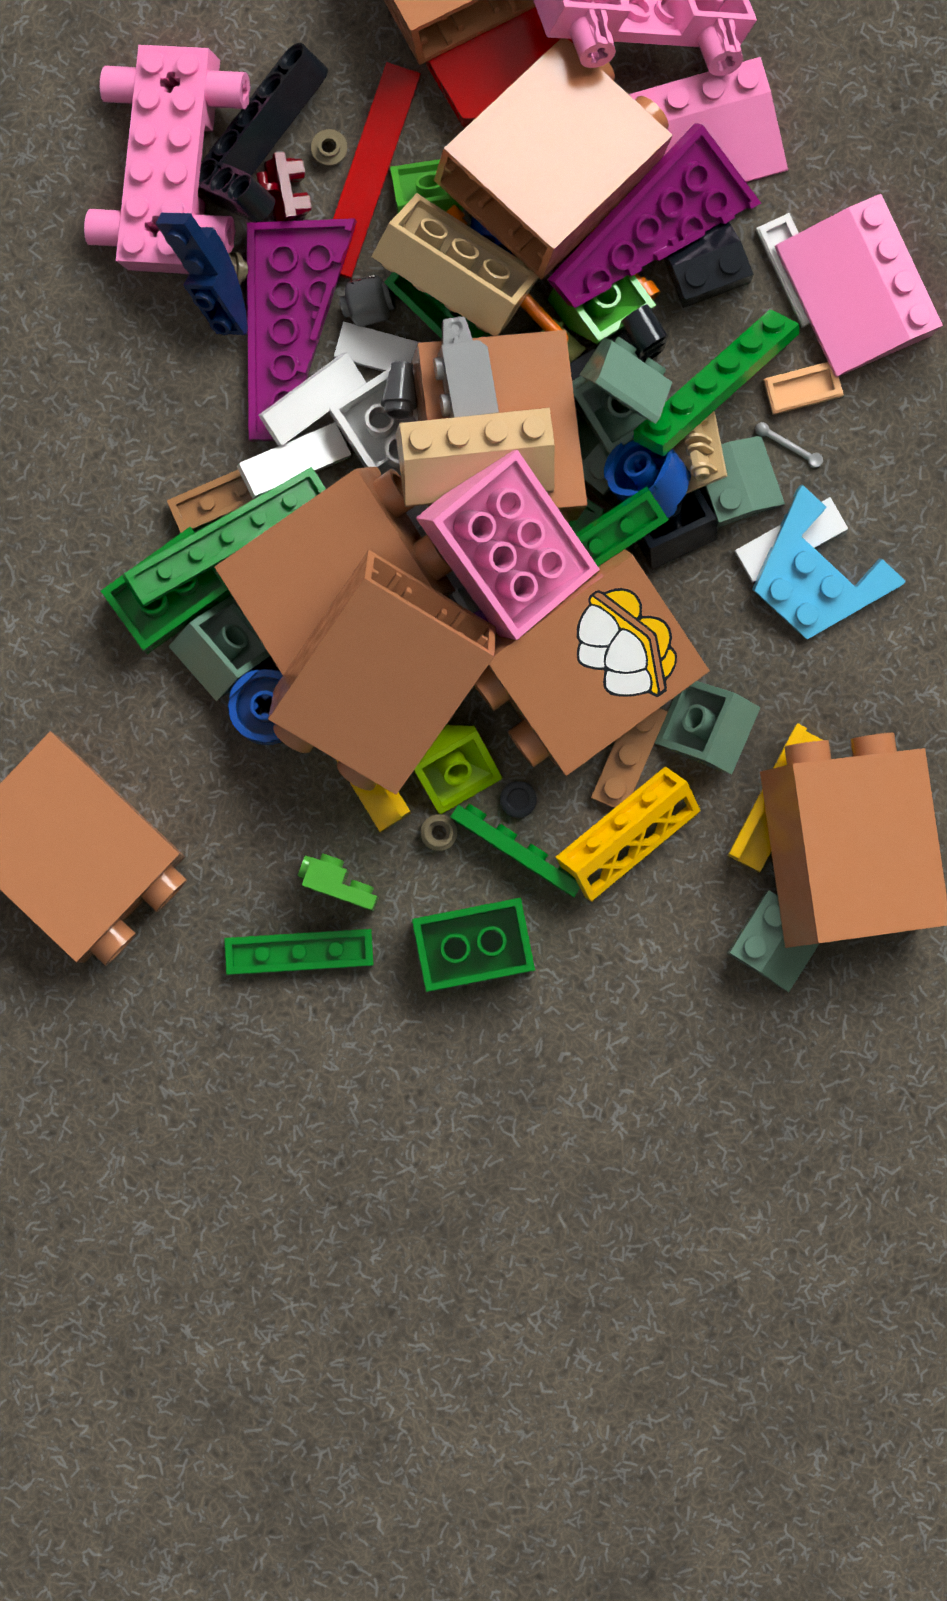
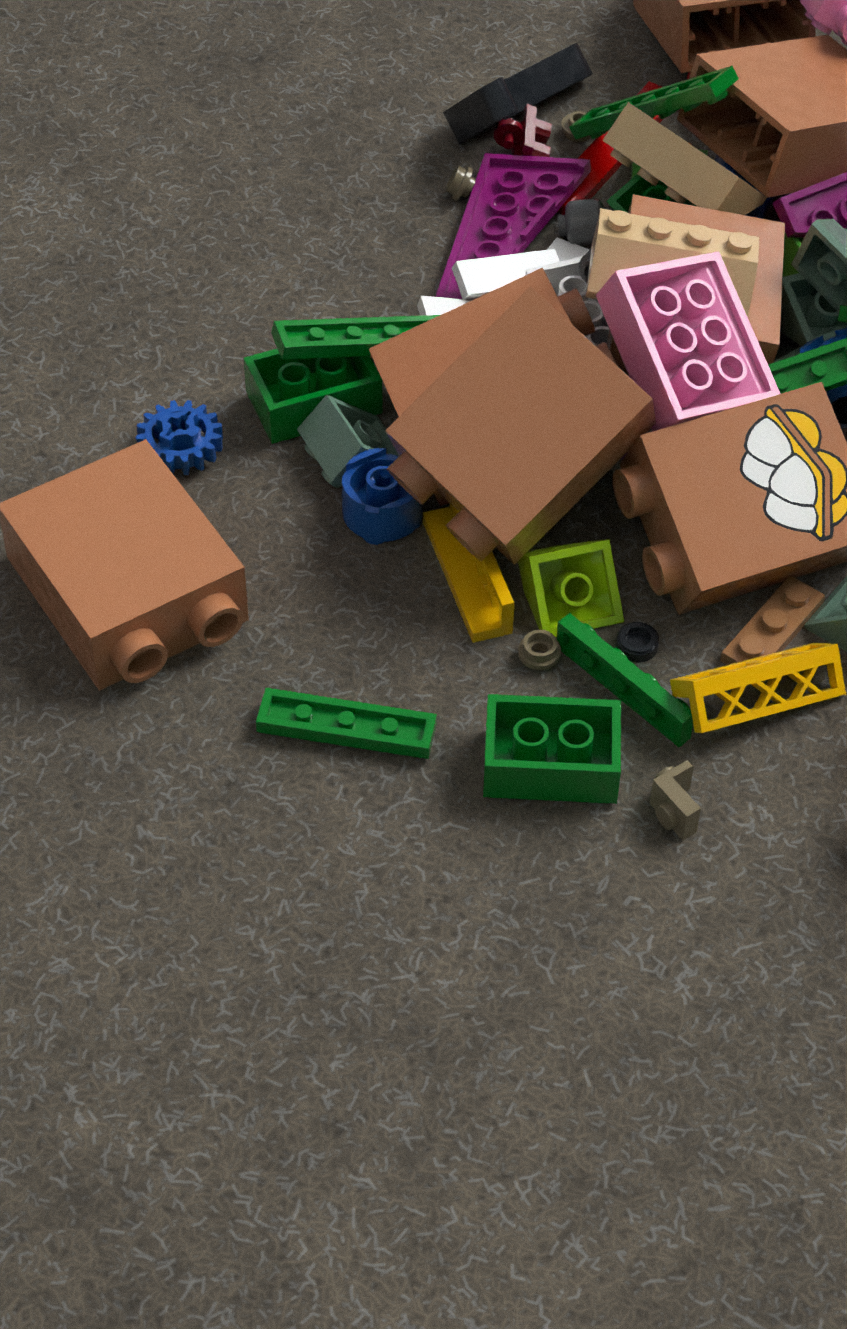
camera: 15 degrees right, 35 degrees down
bright pink piece [84,45,251,274] -> none
dark blue slope [155,212,248,335] -> none
bright green plate [298,853,379,911] -> none
light grey hinge [433,317,499,418] -> none
none -> blue gear [136,400,223,475]
none -> green plate [569,66,739,140]
none -> dark tan bracket [650,760,701,840]

